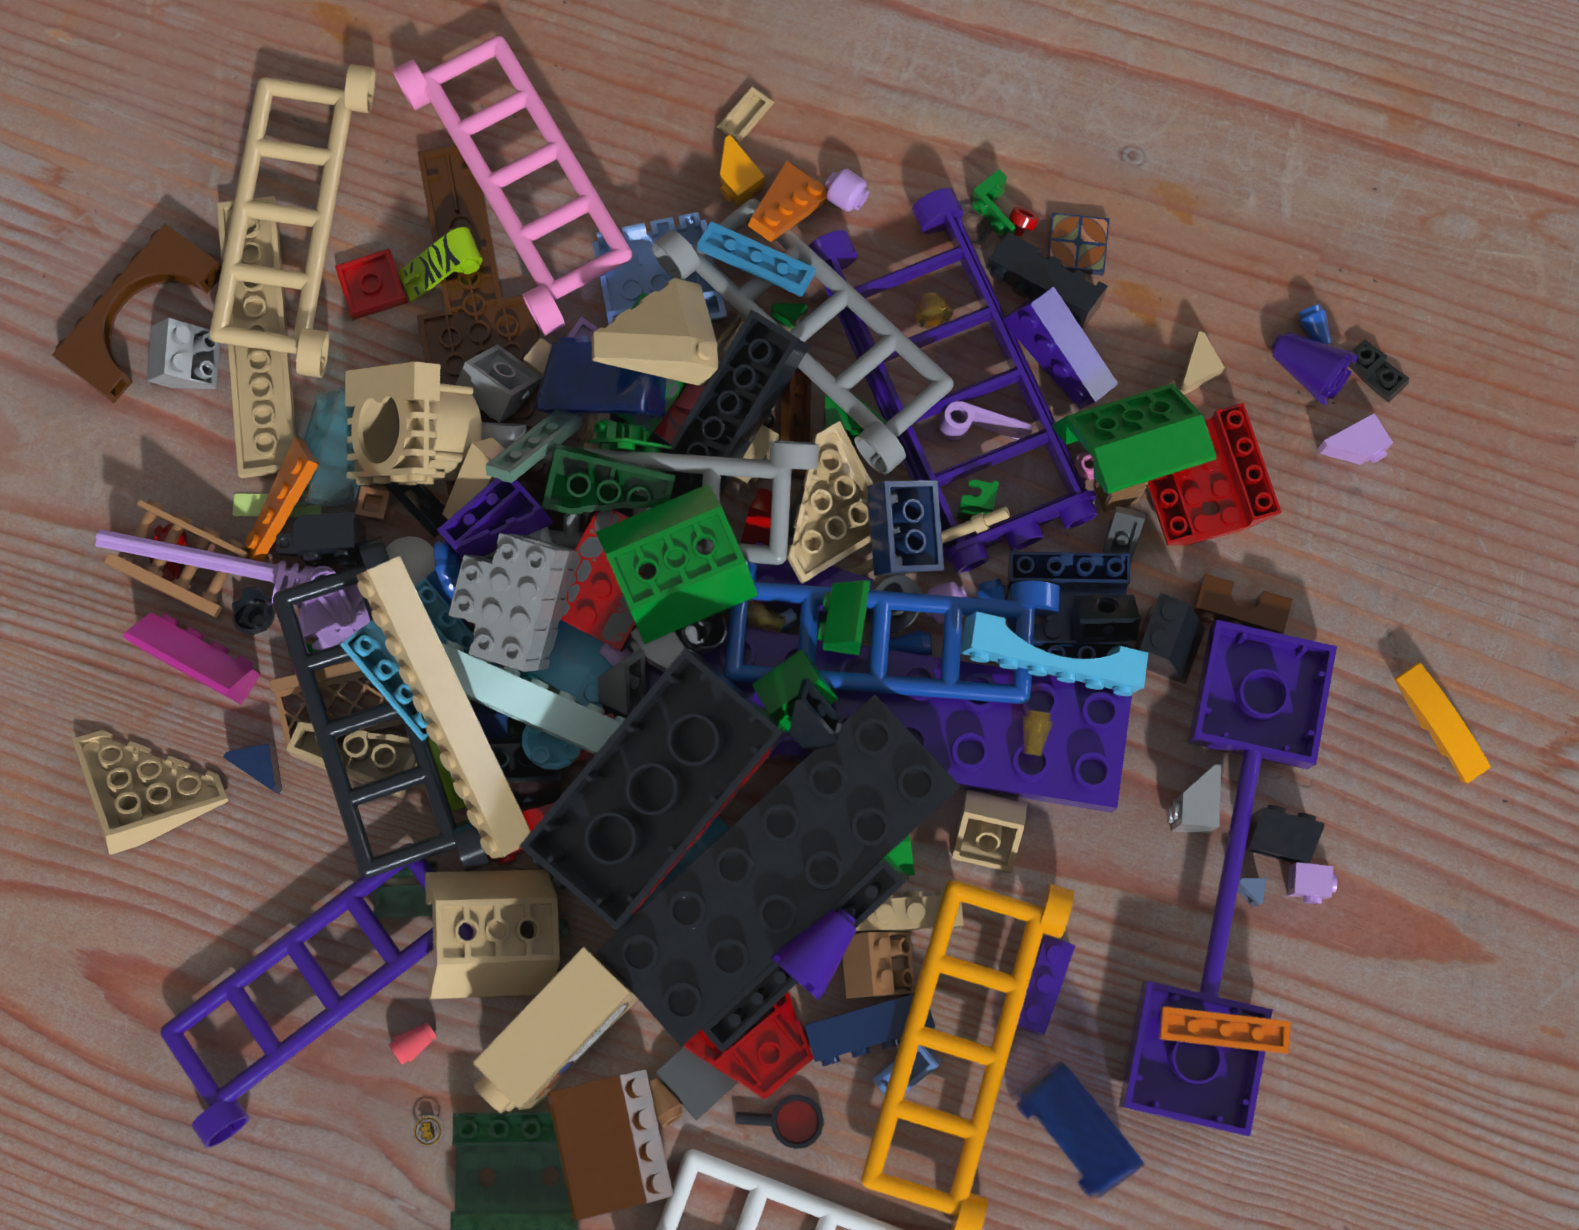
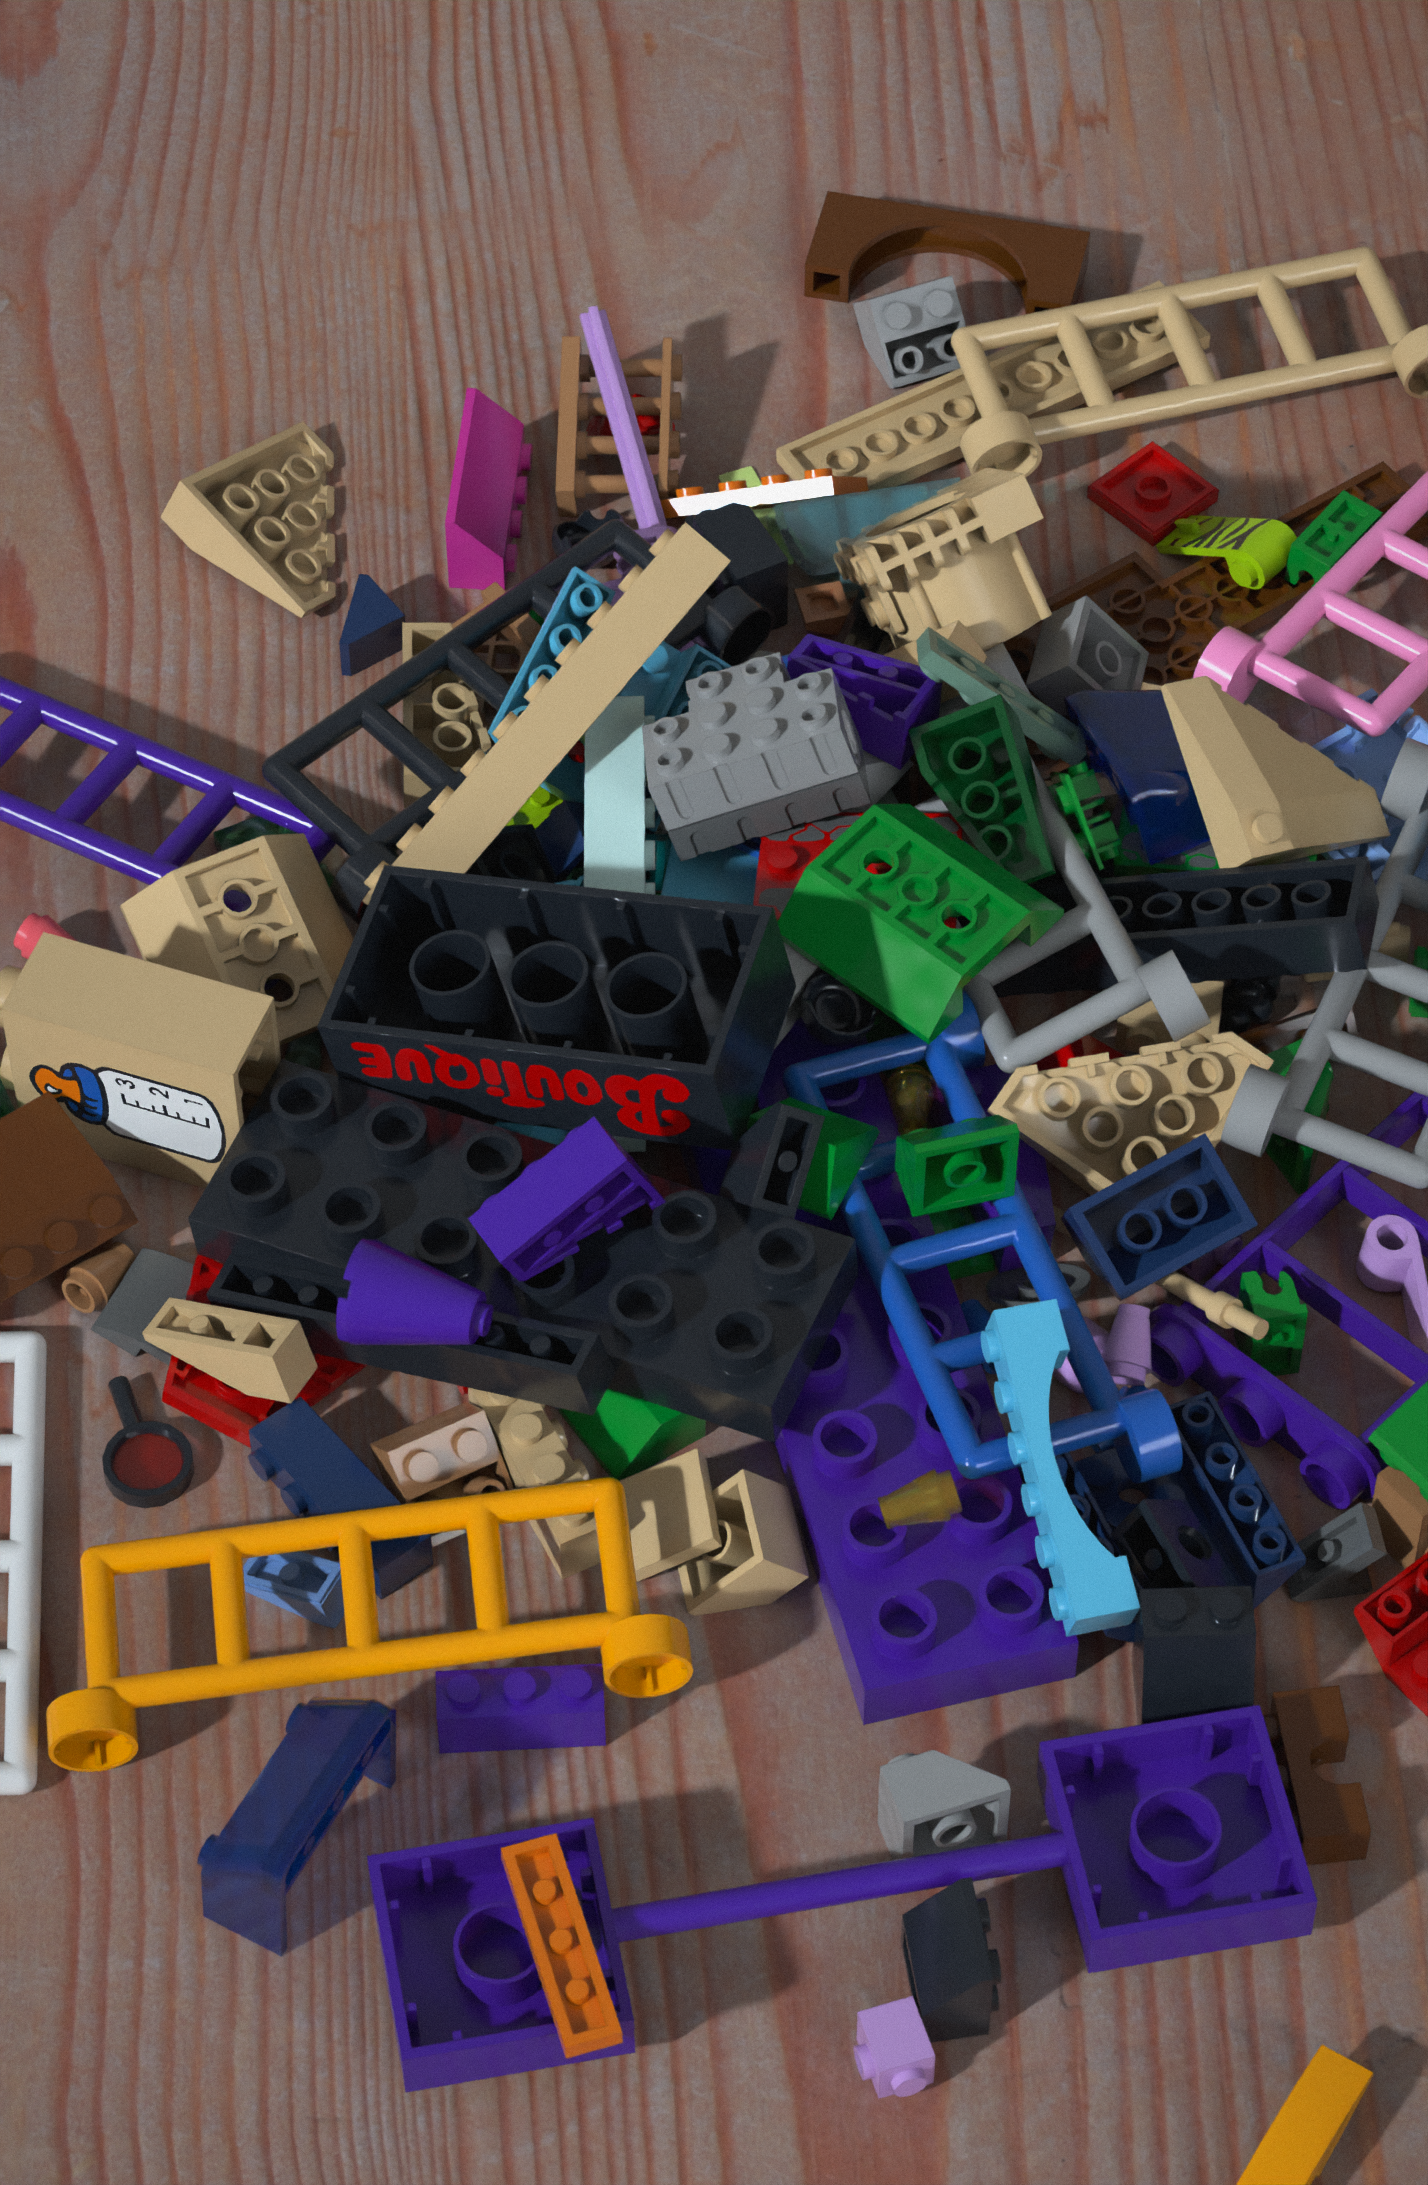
camera: 65 degrees right, 25 degrees down
sand blue slope [1238,878,1267,907] -> none
none -> tan slope [142,1297,318,1403]
none -> dark purple wedge [468,1116,666,1282]
none -> tan tile [620,1448,722,1582]
none -> lavender cone [1102,1304,1152,1386]
none -> green hinge [1284,490,1382,587]

